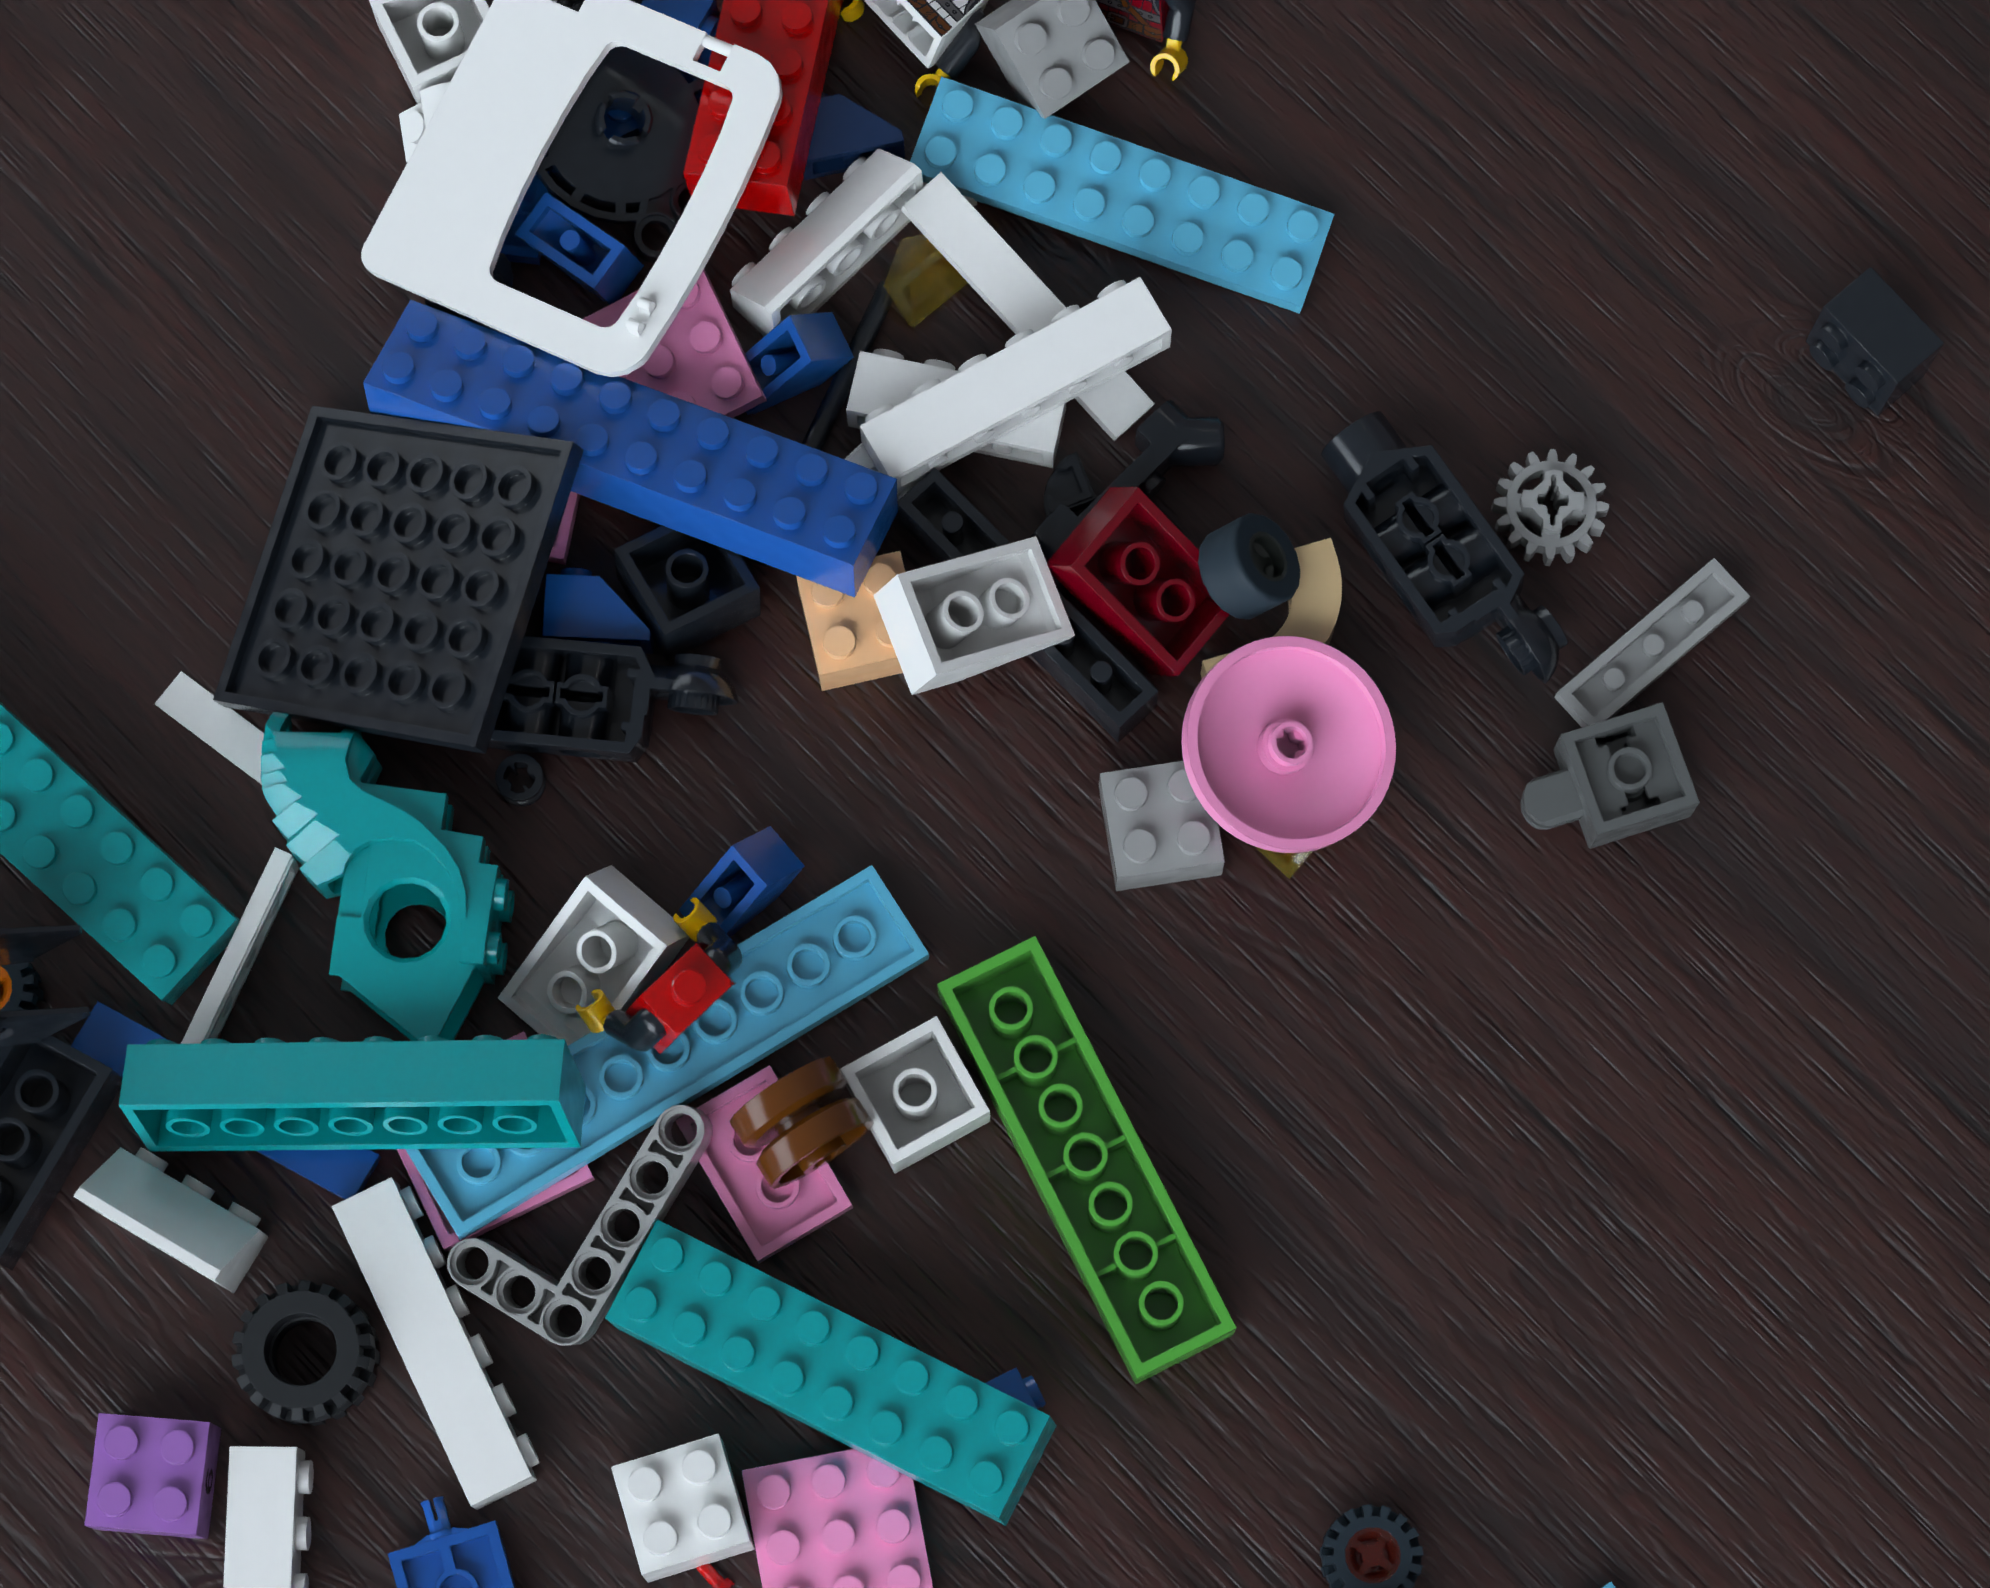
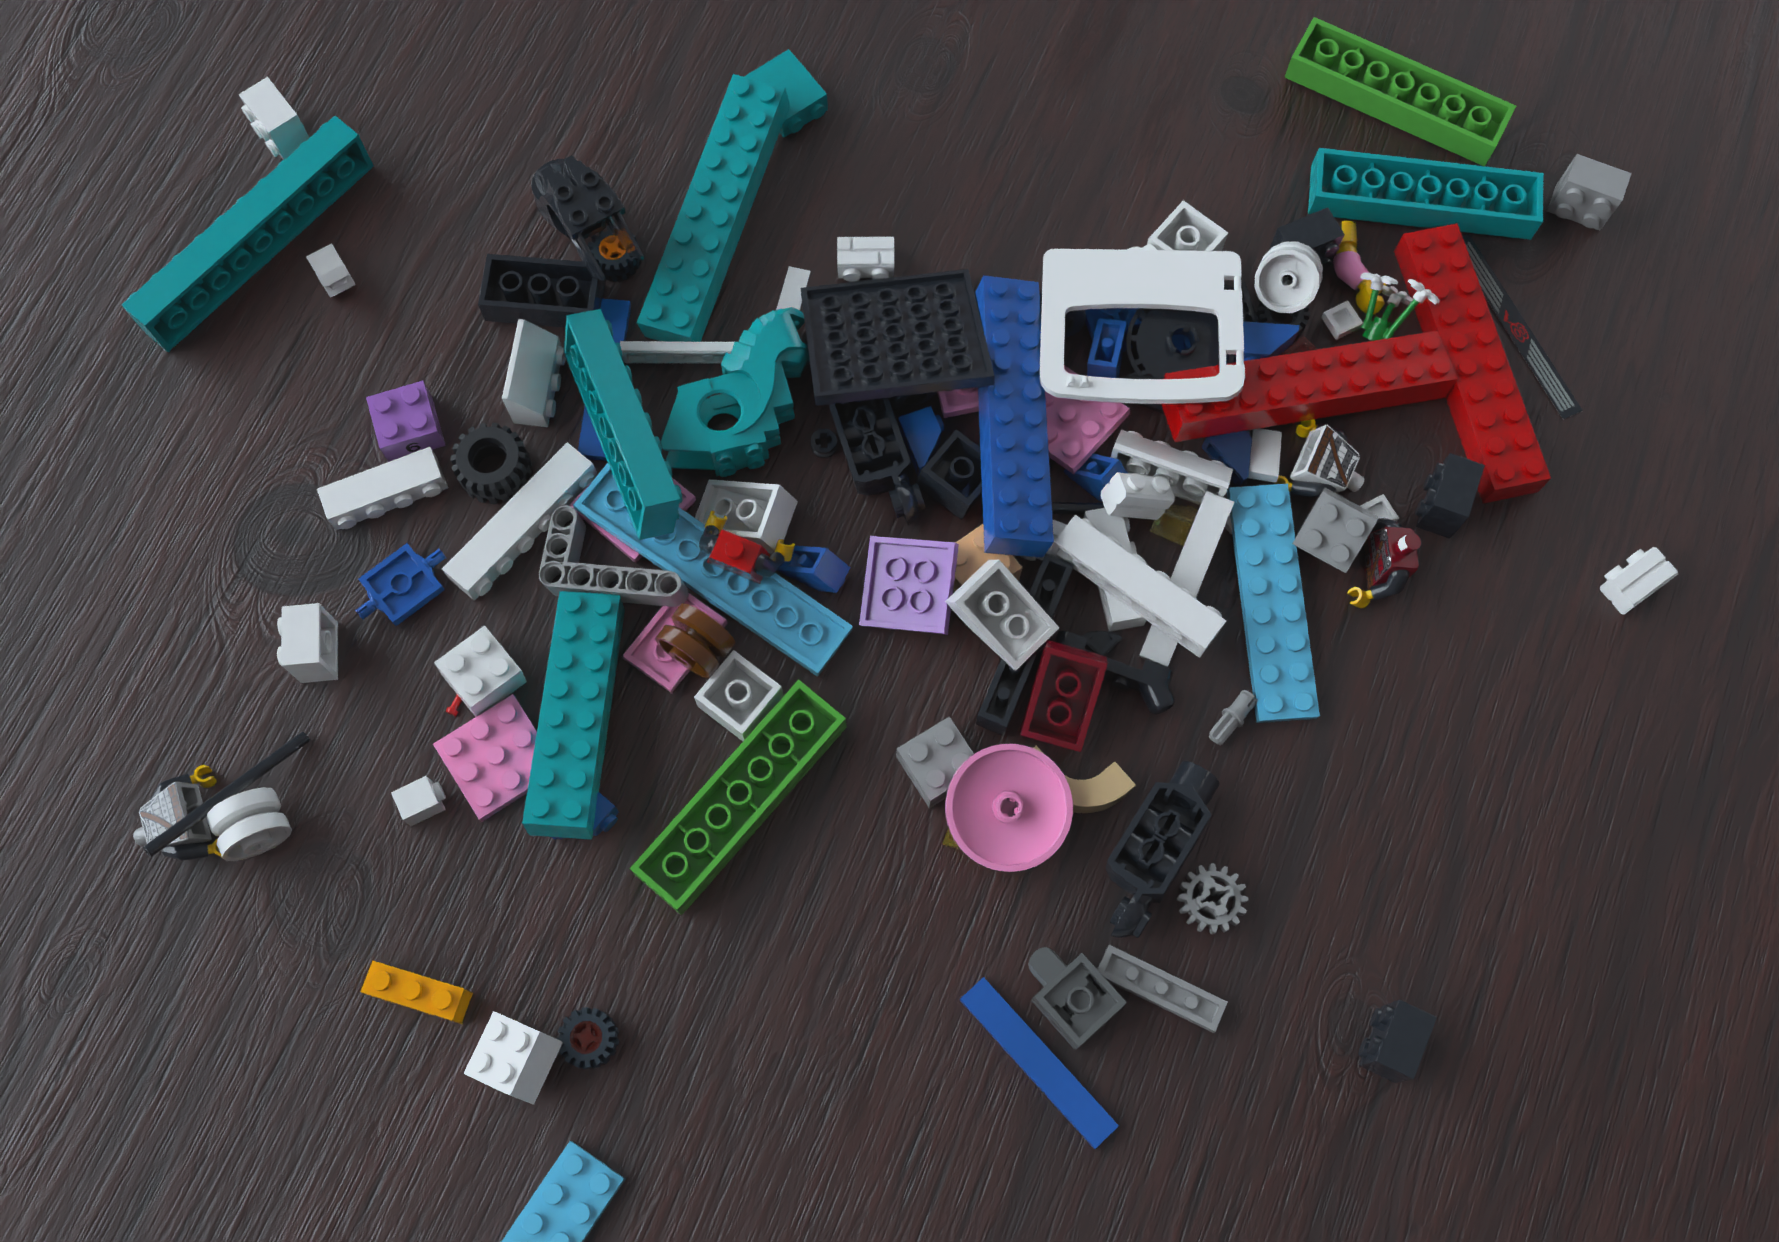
camera: 65 degrees right, 5 degrees down
black wheel [1198,513,1300,619] -> none
none -> white brick [837,237,894,282]
none -> medium lavender plate [859,536,959,635]
none -> blue tile [960,977,1119,1149]
none -> white brick [1100,472,1175,520]
none -> light grey axle [1209,690,1258,745]
none -> white tile [1248,428,1282,483]

